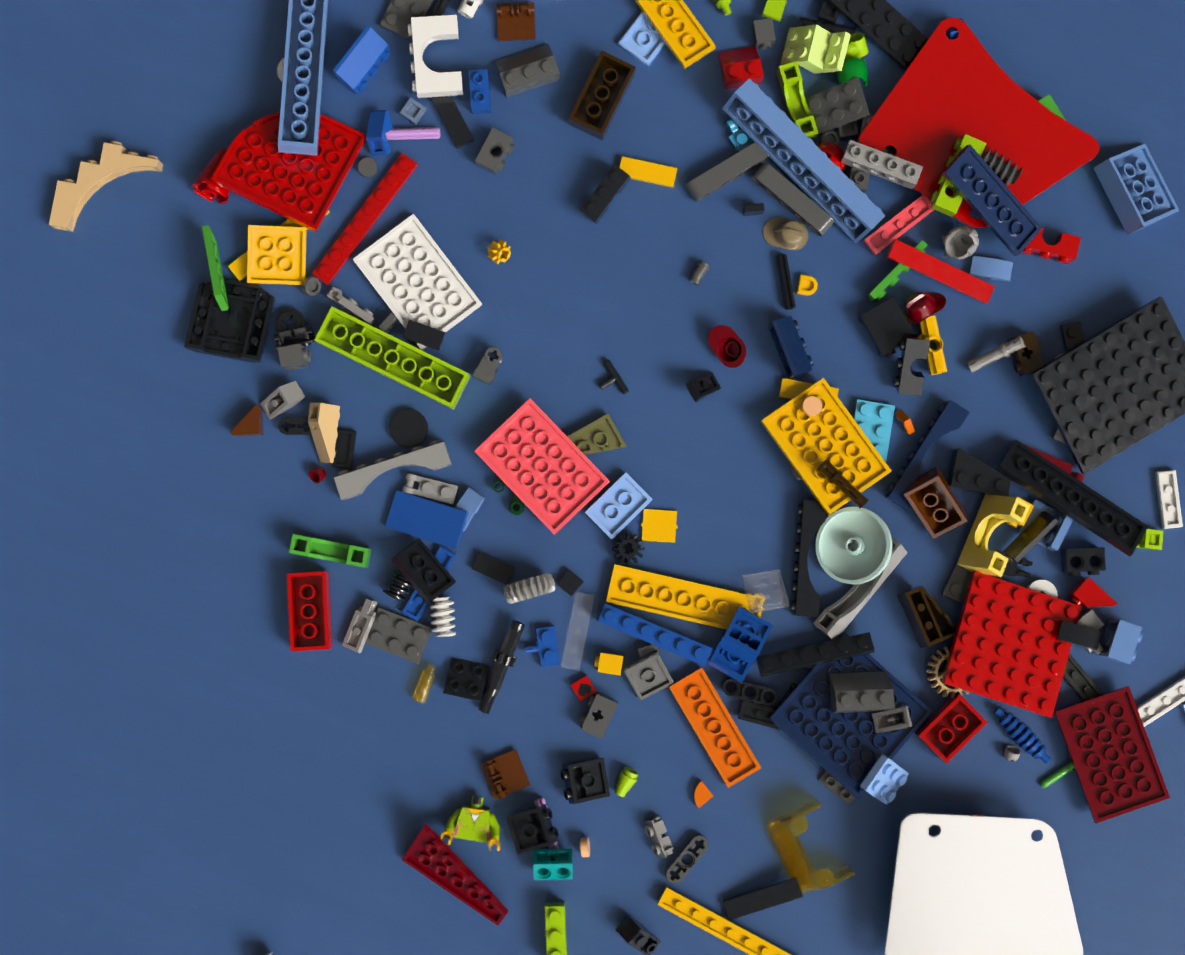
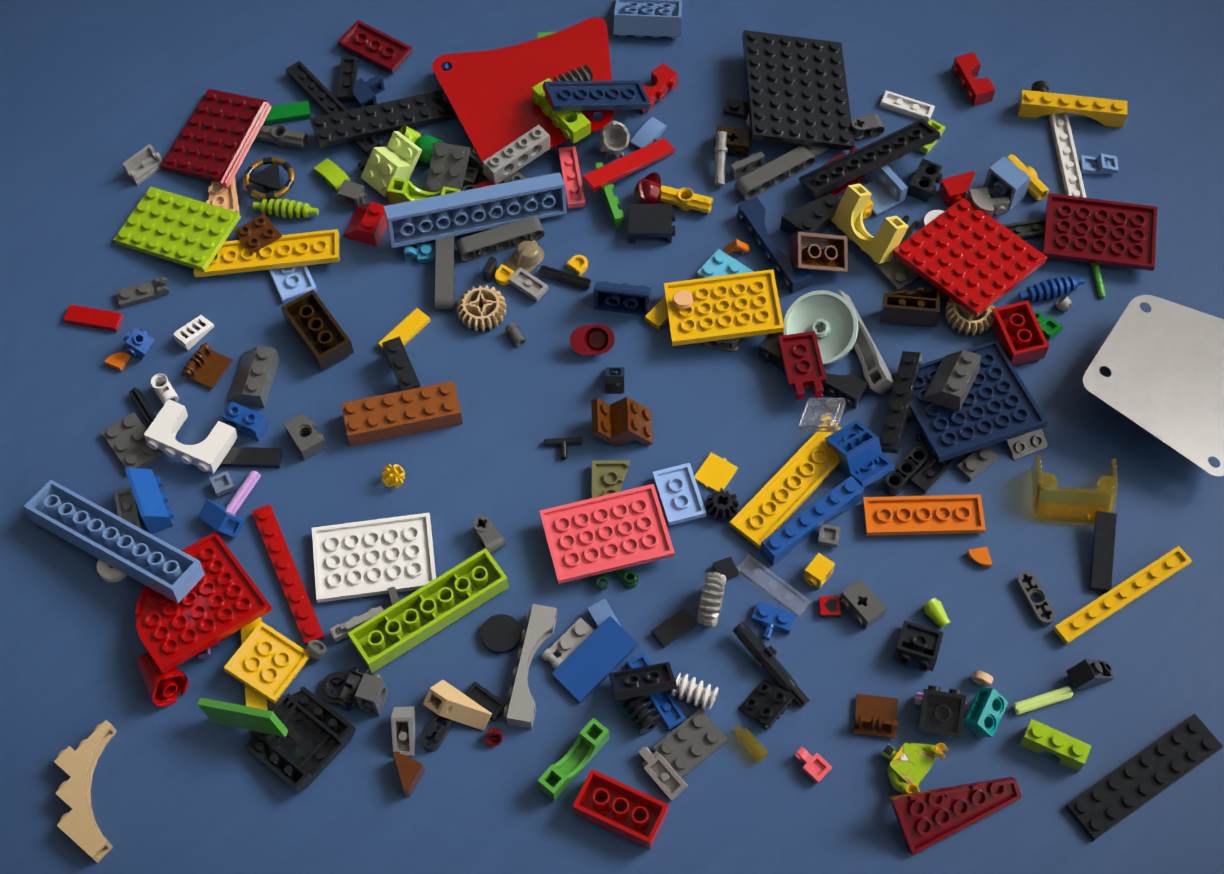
camera: 60 degrees left, 25 degrees down
dark grey tile [358,158,378,178] -> none
black tile [403,320,445,351] -> none
dark grey tile [622,650,674,701] -> none
light grey hinge [644,816,673,858] -> none
dark brown pin [816,458,868,509] -> none
light blue plate [860,754,909,805] -> none
light grey slope [872,706,912,733] -> none
black arch [894,333,930,396] -> none
tile [1003,511,1058,563] -> none
black slope [1056,620,1102,650] -> none
none -> light grey plate [114,488,142,529]
none -> dark orange brick [341,381,463,447]
none -> tan gear [457,284,507,332]
none -> yellow tile [495,264,515,286]
none -> light grey plate [509,267,549,301]
none -> reddish brown bracket [591,397,653,447]
none -> dark grey plate [730,152,765,181]
none -> dark grey beam [734,145,815,200]
none -> dark red tile [778,331,827,401]
none -> coral plate [795,747,832,784]
none -> dark grey piece [851,113,885,141]
none -> dark grey plate [956,446,998,482]
none -> yellow piece [1006,154,1049,201]
none -> yellowish green axle [1013,686,1073,715]
none -> green plate [1035,311,1063,340]

